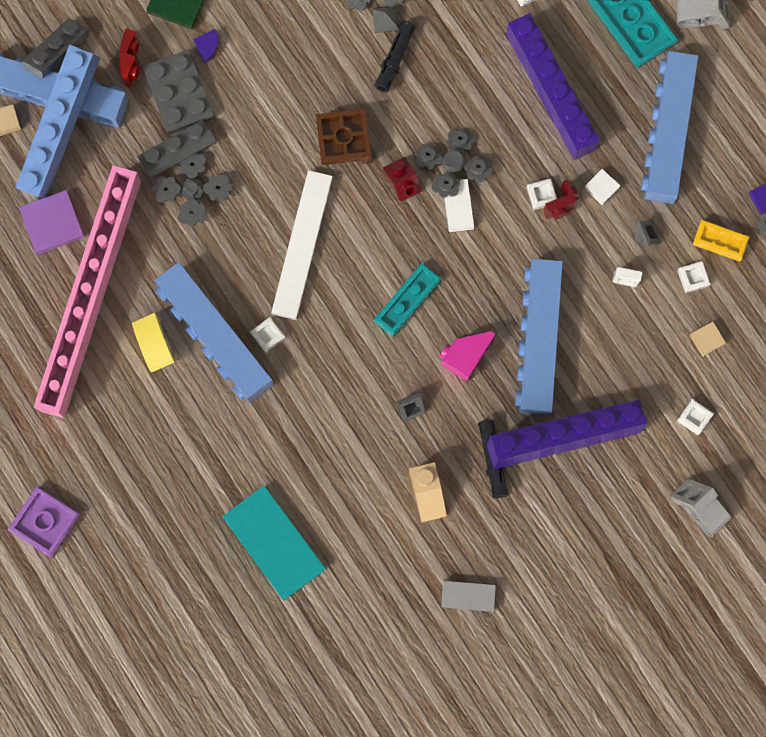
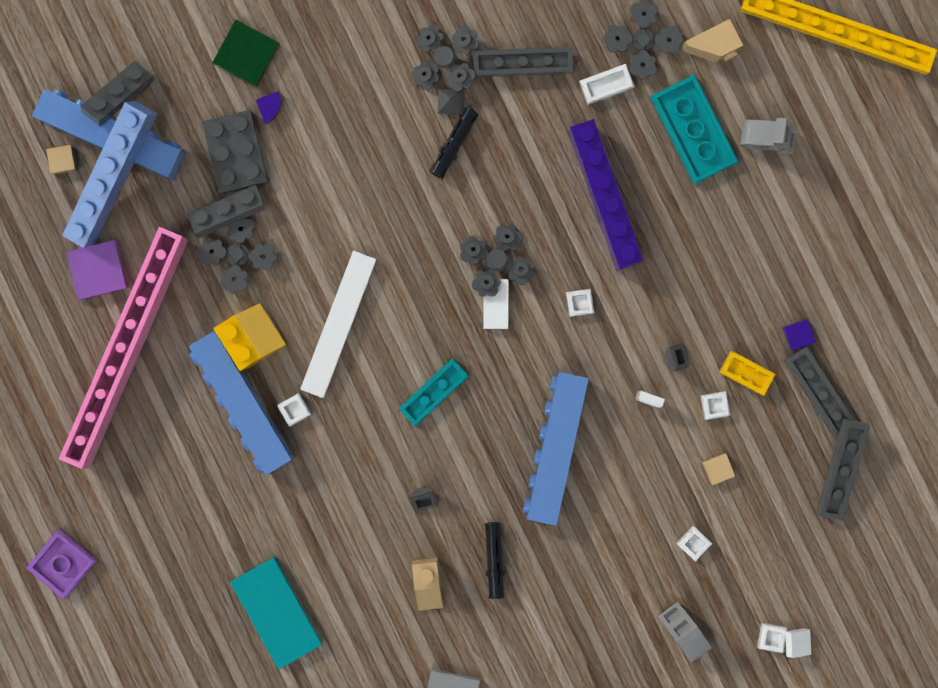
camera: 10 degrees right, 10 degrees up
red slope [119,28,140,87] -> none
light yellow slope [132,313,174,373] -> none
reddish brown piece [316,109,371,165] -> none
dark red bracket [383,157,422,201] -> none
dark pink slope [440,331,495,382] -> none
dark purple brick [487,400,647,469] -> none
dark red bracket [543,180,579,220] -> none
white tile [584,169,620,205] -> none
medium blue brick [641,51,698,204] -> none
none -> yellow slope [213,303,286,371]

